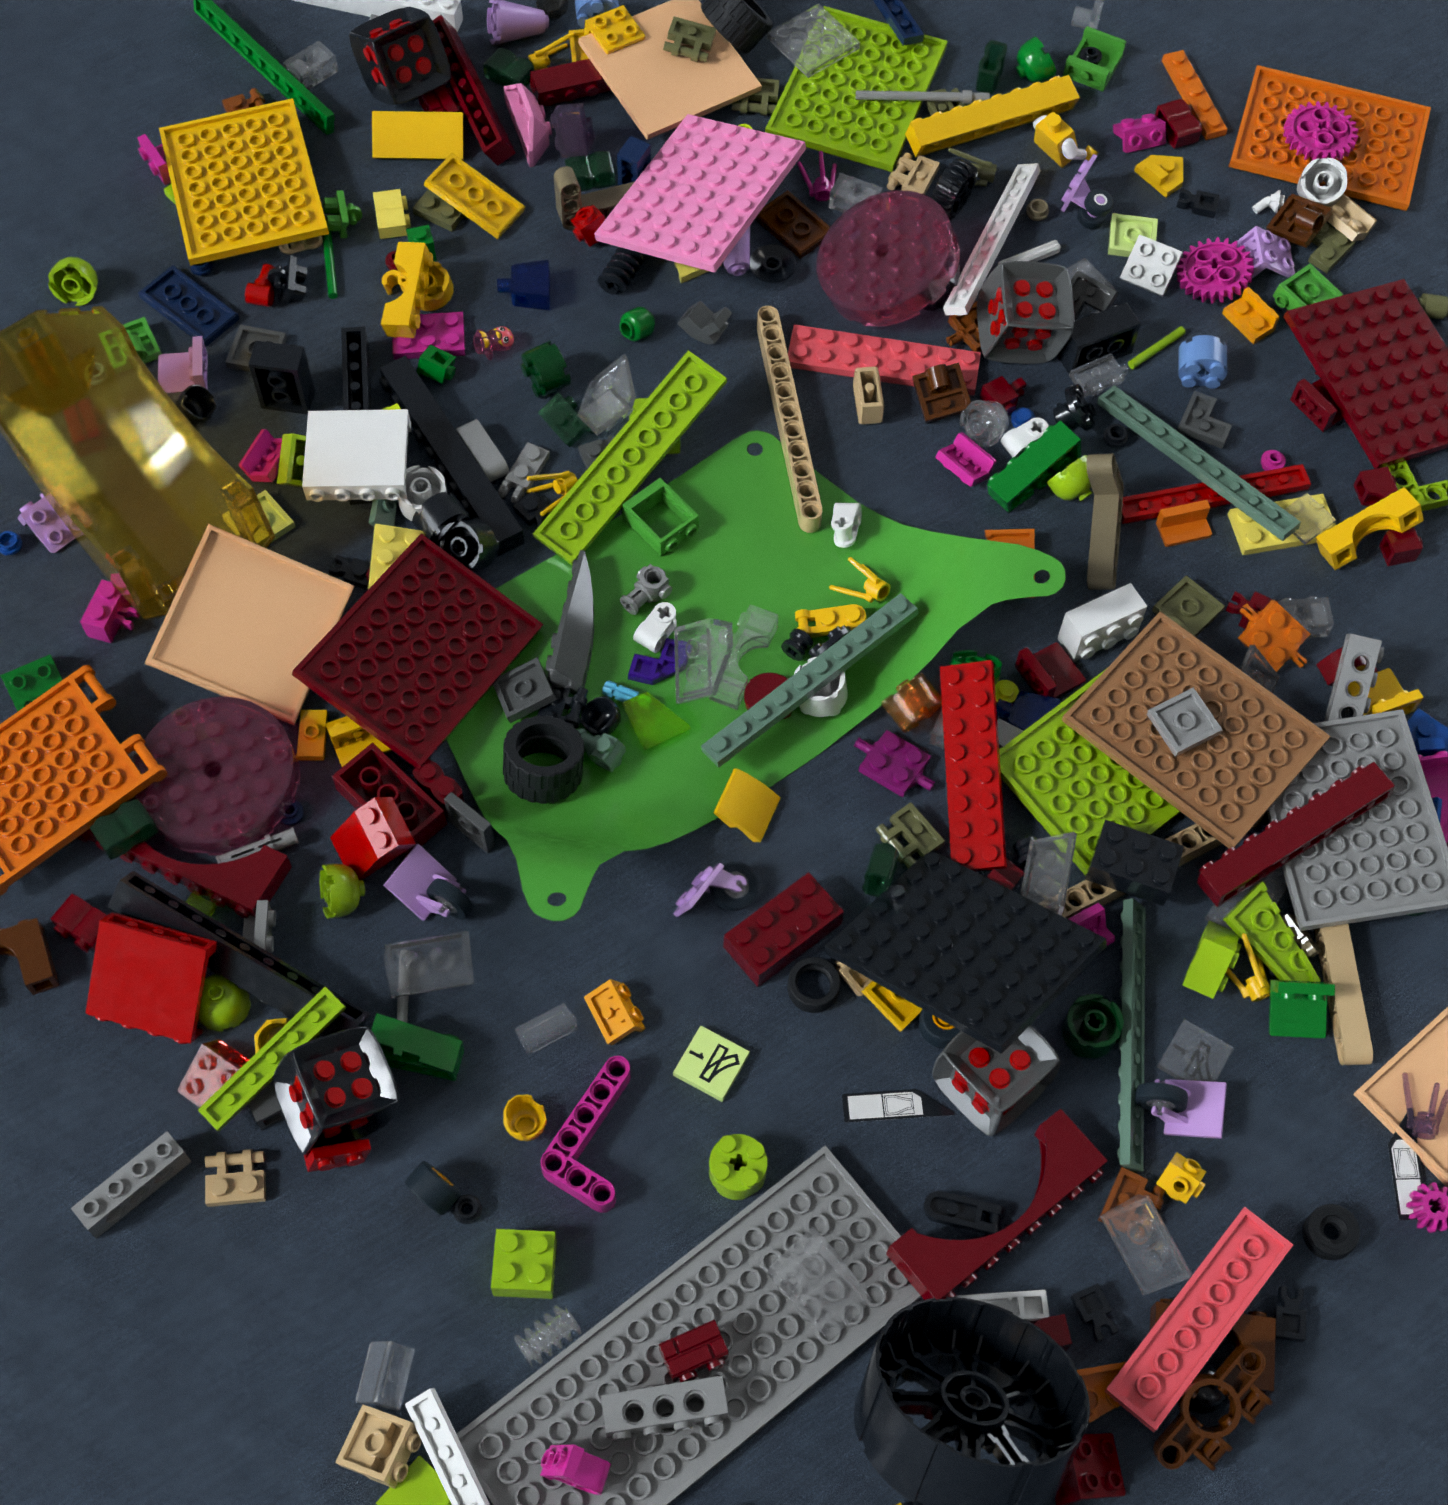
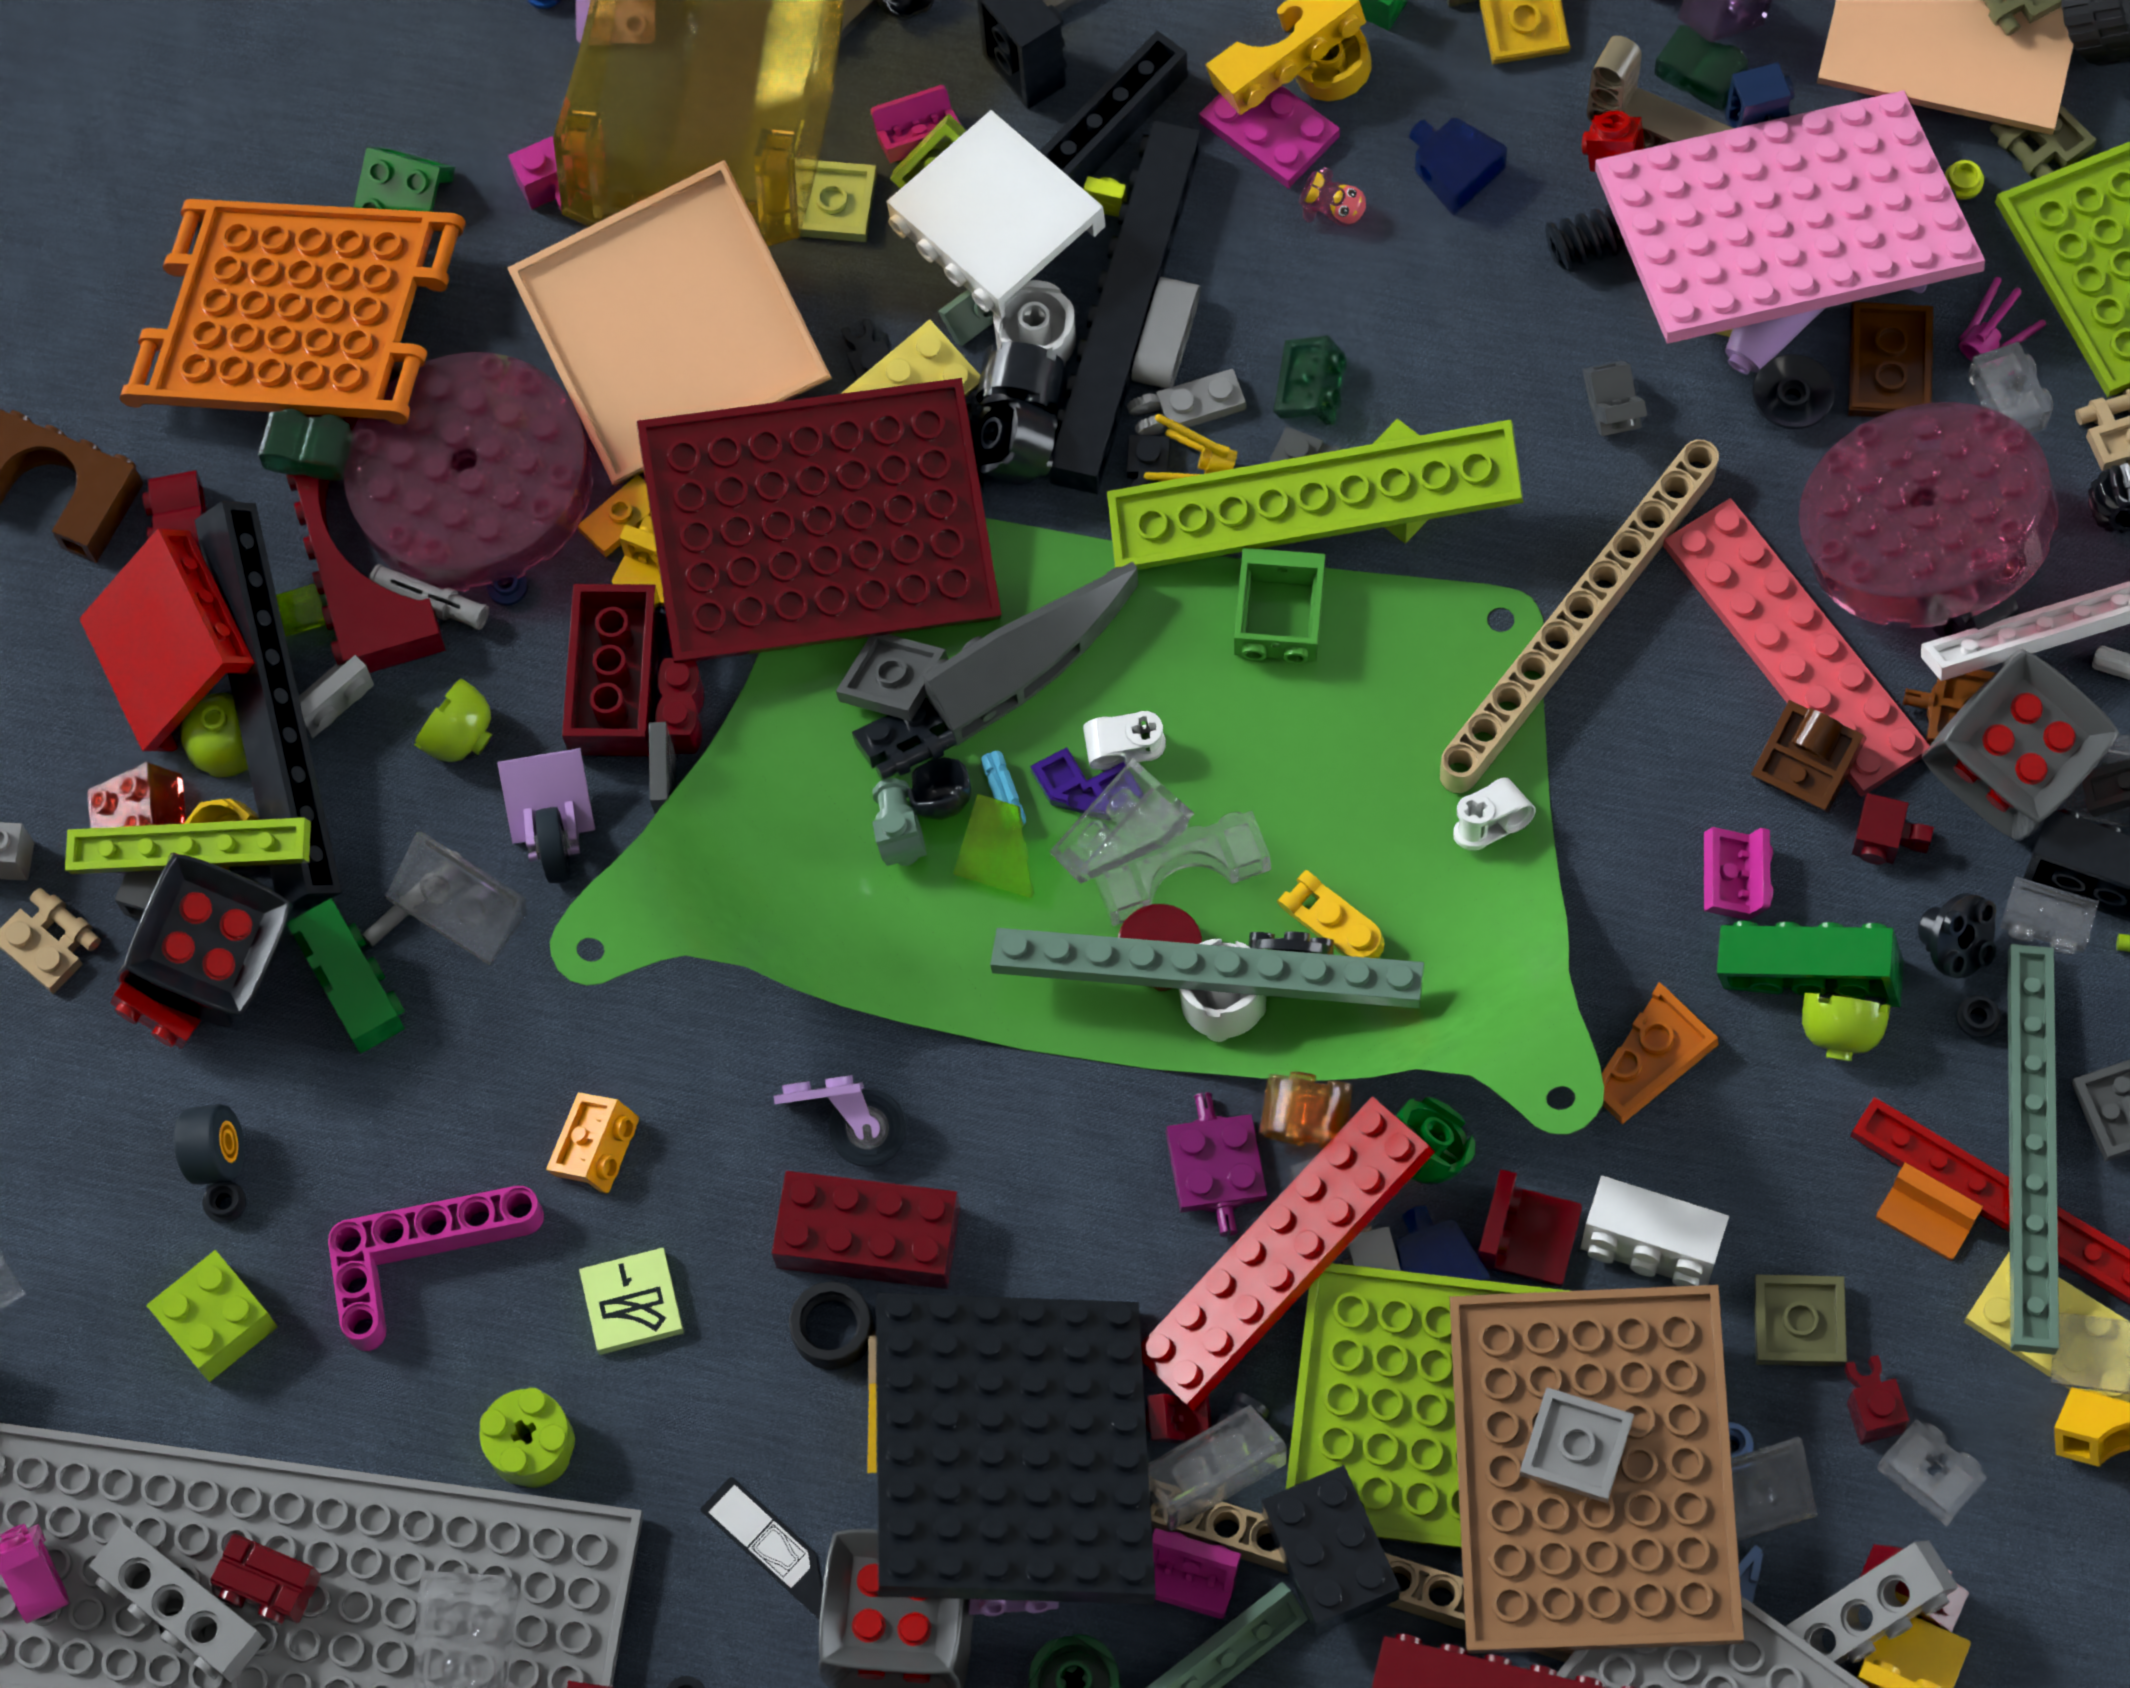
camera: 55 degrees right, 5 degrees up
red slope [330,797,416,880] -> none
green brick [416,344,456,383] -> none
black tyre [503,716,584,804] -> none
yellow hair [503,1094,547,1141] -> none
clear piece [514,1305,582,1368] -> none
clear panel [515,1003,578,1055] -> none
dark green brick [520,340,571,398] -> none
clear slope [577,354,636,436] -> none
green head [619,307,655,342] -> none
light grey connector [620,564,672,615] -> none
yellow slope [713,768,781,842] -> none
black wheel [781,629,814,661] -> none
yellow plant [829,557,891,603] -> none
tan brick [853,367,885,424] -> none
clear green brick [862,843,899,897] -> none
olive plate [875,802,945,869] -> none
clear cone [960,400,1009,447] -> none
neon yellow plate [995,680,1019,705] -> none
white piece [1000,418,1048,458] -> none
blue plate [1011,407,1035,428] -> none
dark tan beam [1087,454,1124,590] -> none
orange plate [1238,600,1310,672] -> none

